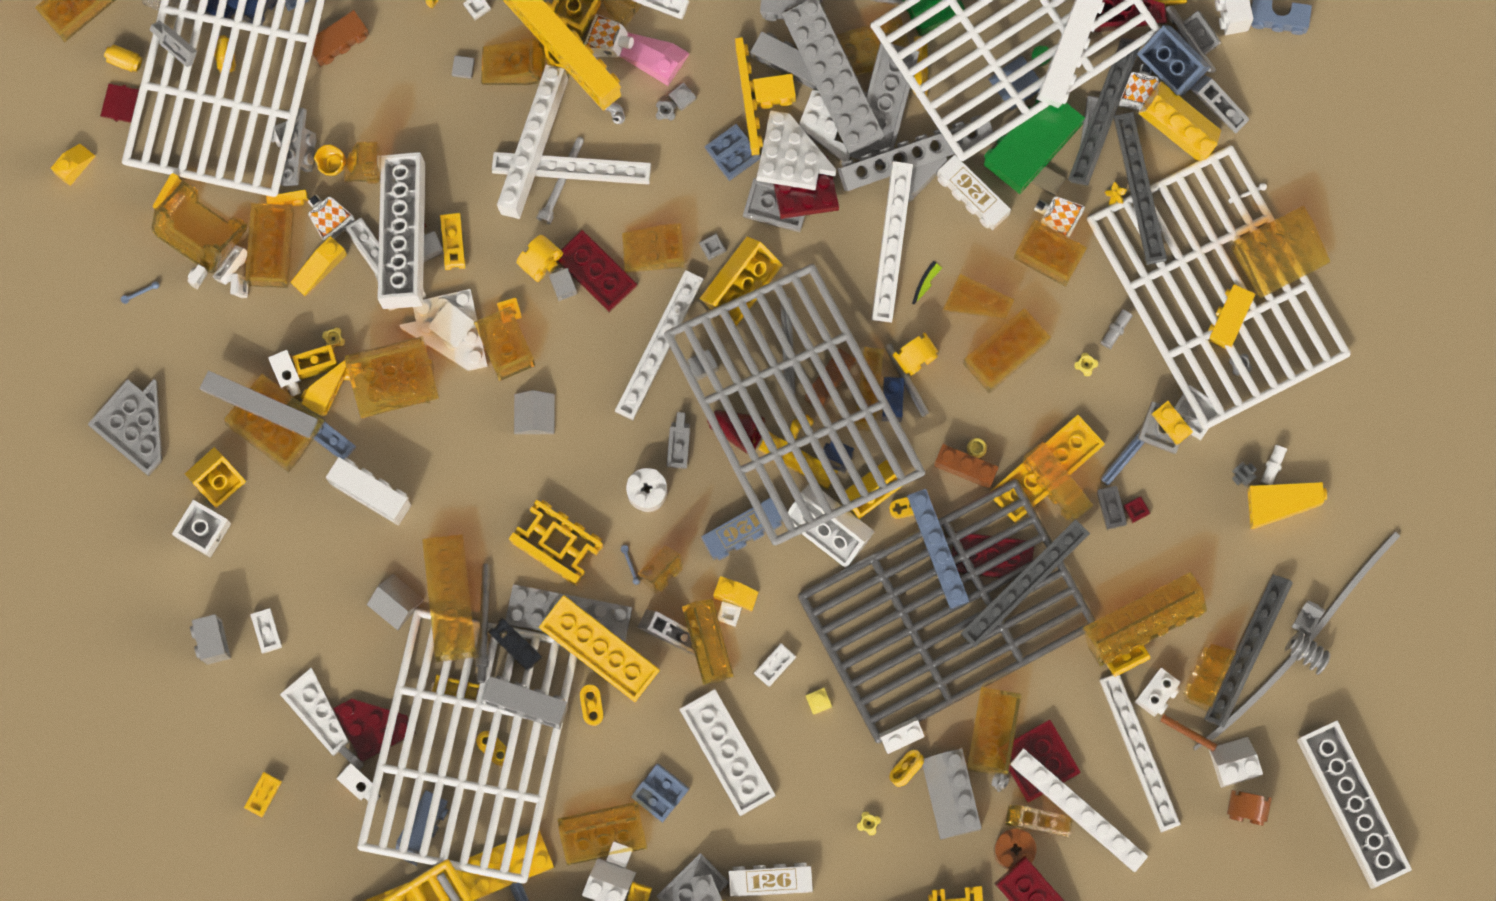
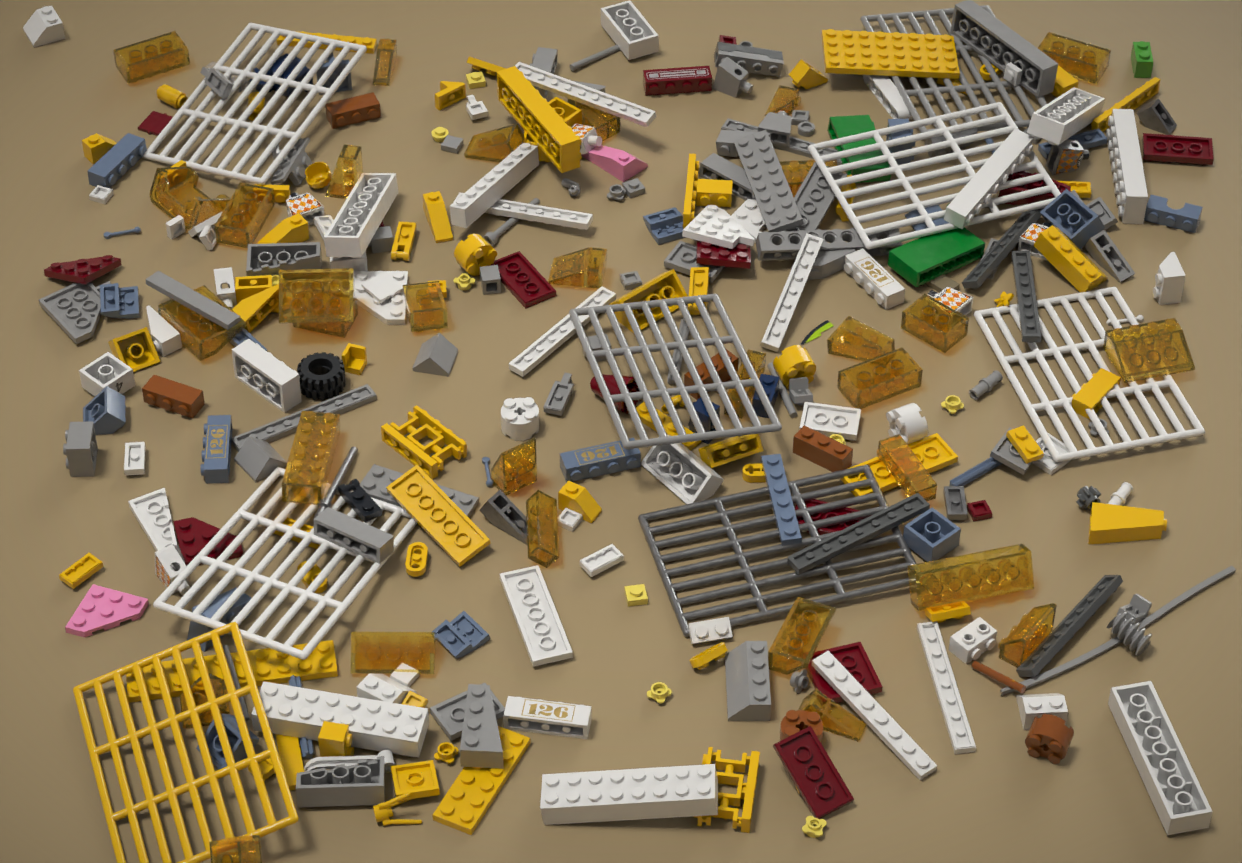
camera: 10 degrees right, 35 degrees down
none -> dark red plate [44,255,122,284]
none -> bright pink plate [65,584,149,638]
none -> sand blue slope [83,386,126,435]
none -> sand blue brick [87,133,147,188]
none -> white tile [89,185,114,204]
none -> sand blue slope [100,283,140,319]
none -> dark orange brick [142,375,205,418]
none -> white slope [146,305,182,357]
none -> sand blue brick [200,415,233,484]
none -> light grey tile [231,384,377,452]
none -> light grey wedge [246,242,322,278]
none -> black tyre [297,352,346,401]
none -> yellow panel [341,343,367,375]
none -> yellow slope [423,191,453,243]
none -> light yellow plate [432,127,449,142]
none -> light yellow plate [453,273,475,290]
none -> yellow plate [688,267,709,315]
none -> light grey bracket [789,377,813,405]
none -> white plate [799,402,861,441]
none -> white brick [886,403,928,446]
none -> sand blue brick [903,507,961,564]
none -> white slope [1153,252,1186,305]

